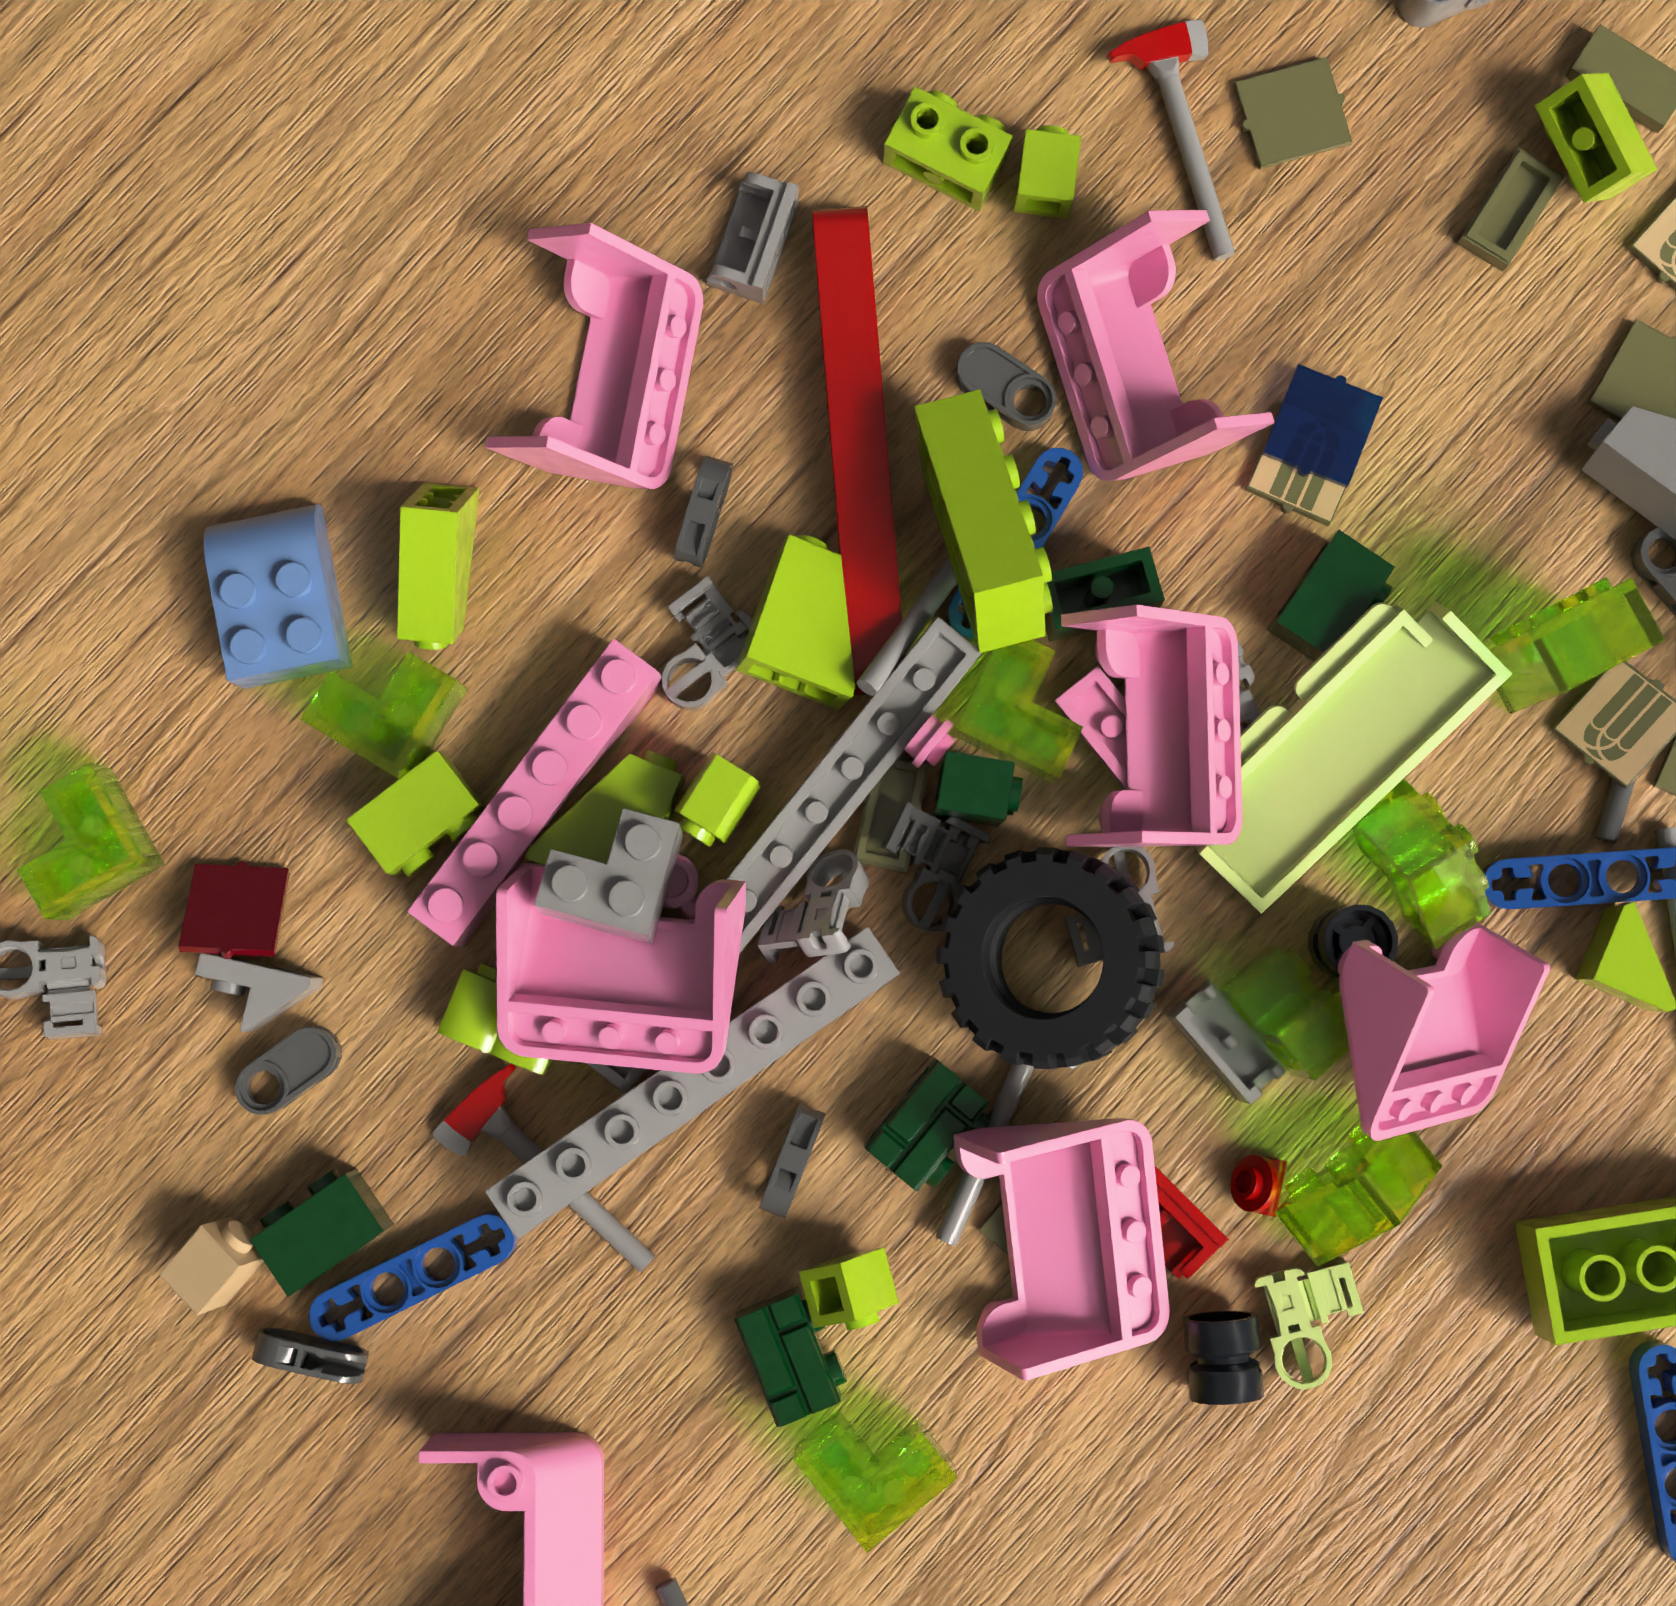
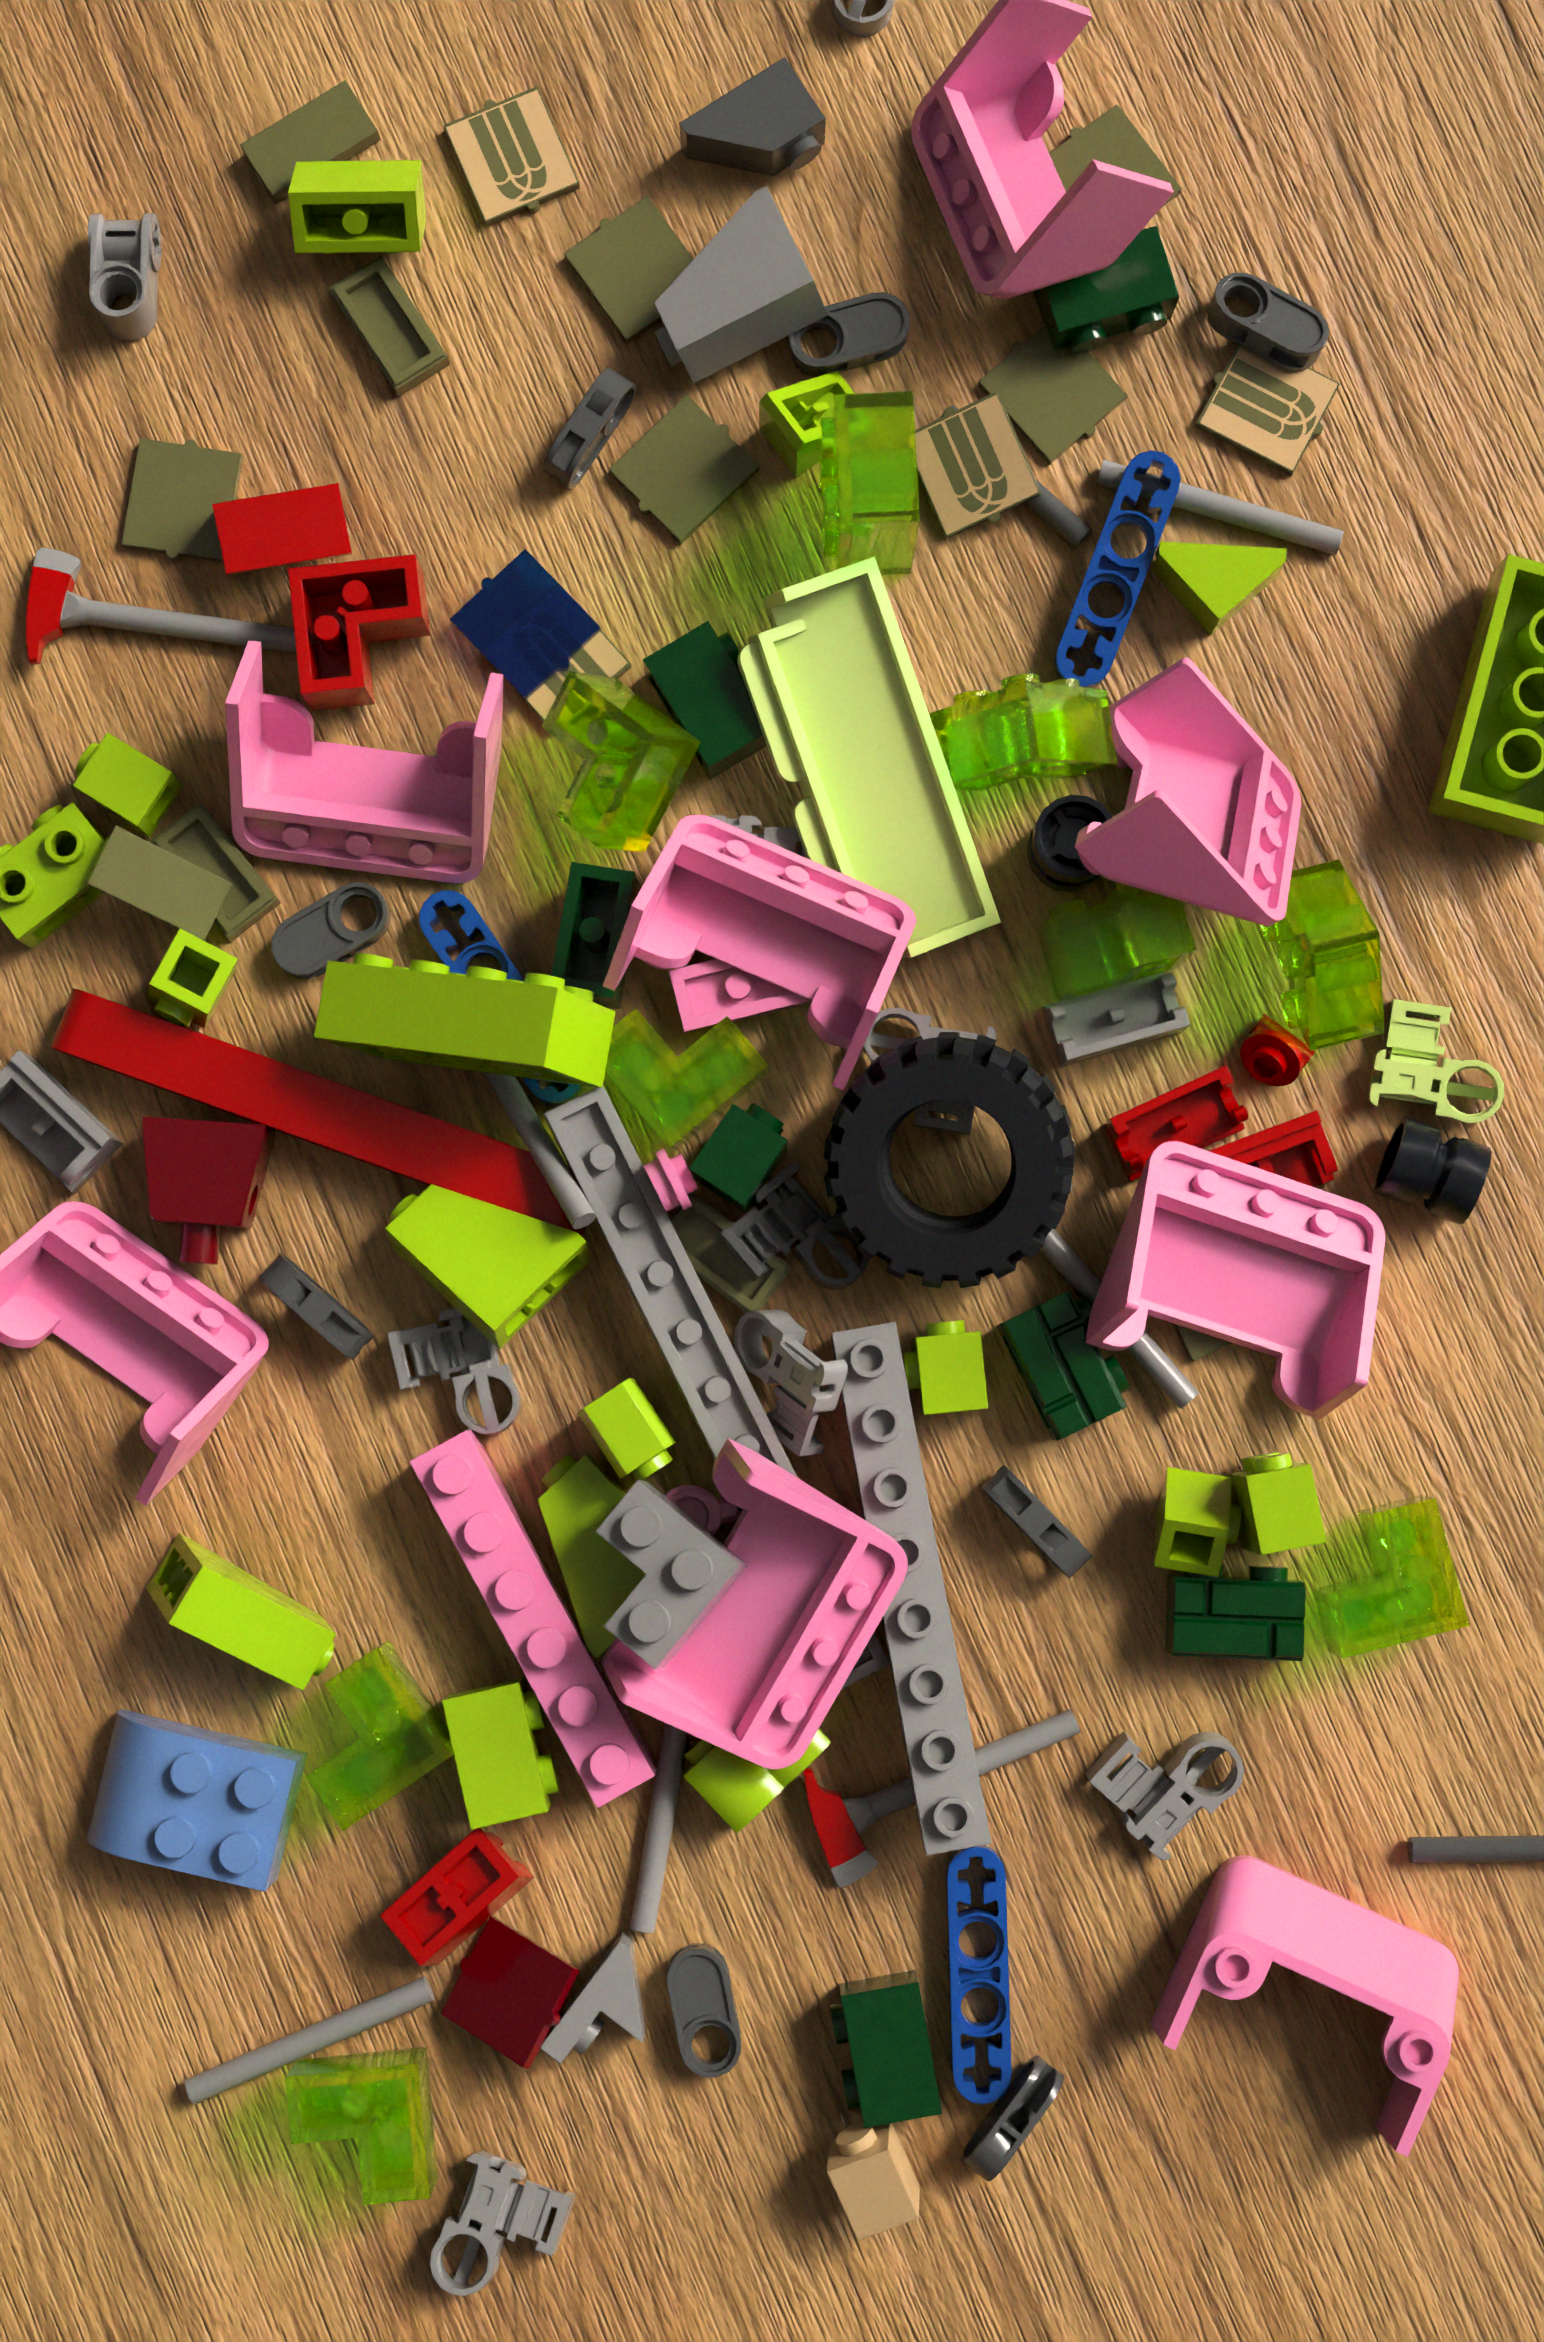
camera: 65 degrees left, 0 degrees up
none -> olive tile [85,825,232,941]
none -> dark red torso [142,1116,275,1265]
none -> lime brick [147,929,238,1029]
none -> olive tile [150,802,281,942]
none -> light grey bar [184,1976,434,2104]
none -> red hinge [212,483,352,576]
none -> red brick [288,554,431,711]
none -> red hinge [380,1828,534,1966]
none -> clear neon green brick [542,671,701,852]
none -> dark grey piece [543,367,637,489]
none -> olive piece [609,394,759,544]
none -> light grey bar [629,1723,689,1933]
none -> lime slope [759,370,874,478]
none -> lime brick [903,1320,988,1415]
none -> light grey piece [1085,1731,1244,1860]
none -> red hinge [1103,1065,1248,1182]
none -> lime brick [1226,1452,1327,1555]

